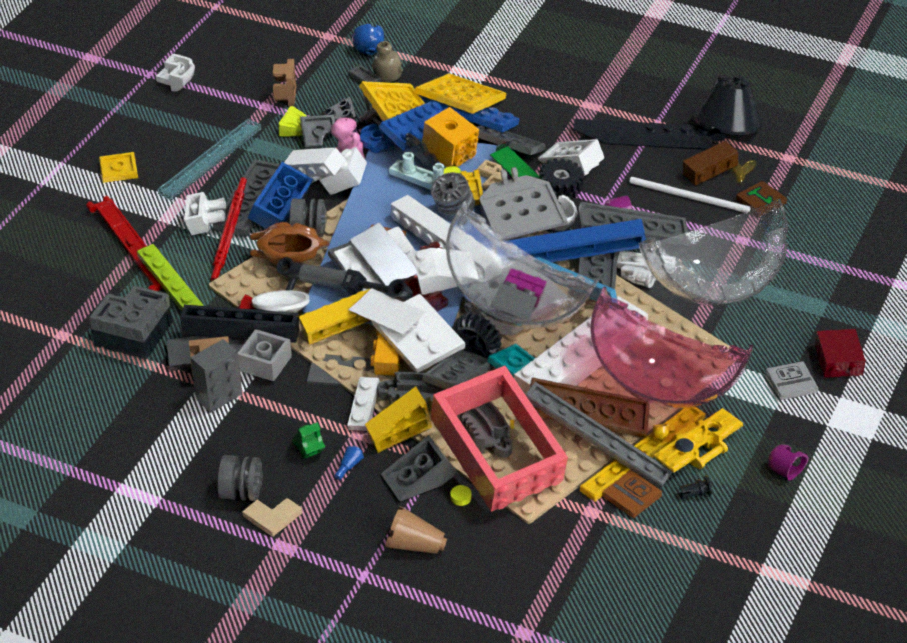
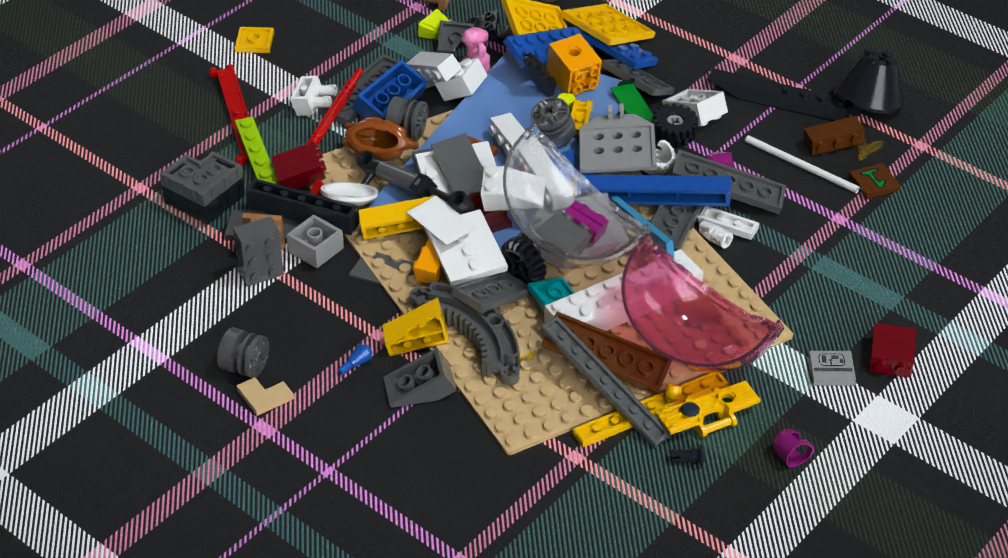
camera: 15 degrees right, 0 degrees up
clear light blue tile [157,119,261,200] -> none
green brick [292,422,325,459] -> none
white plate [348,377,380,431] -> none
blue plate [360,124,395,153] -> none
medium nougat cone [385,506,447,554] -> none
light aqua plate [389,152,444,190] -> none
coral door [431,366,568,512] -> none
neon yellow tile [451,485,472,506] -> none
tan tile [477,160,503,190] -> none
dark orange tile [602,470,662,518] -> none
clear windscreen [638,199,788,306] -> none
none -> dark red brick [271,141,327,189]

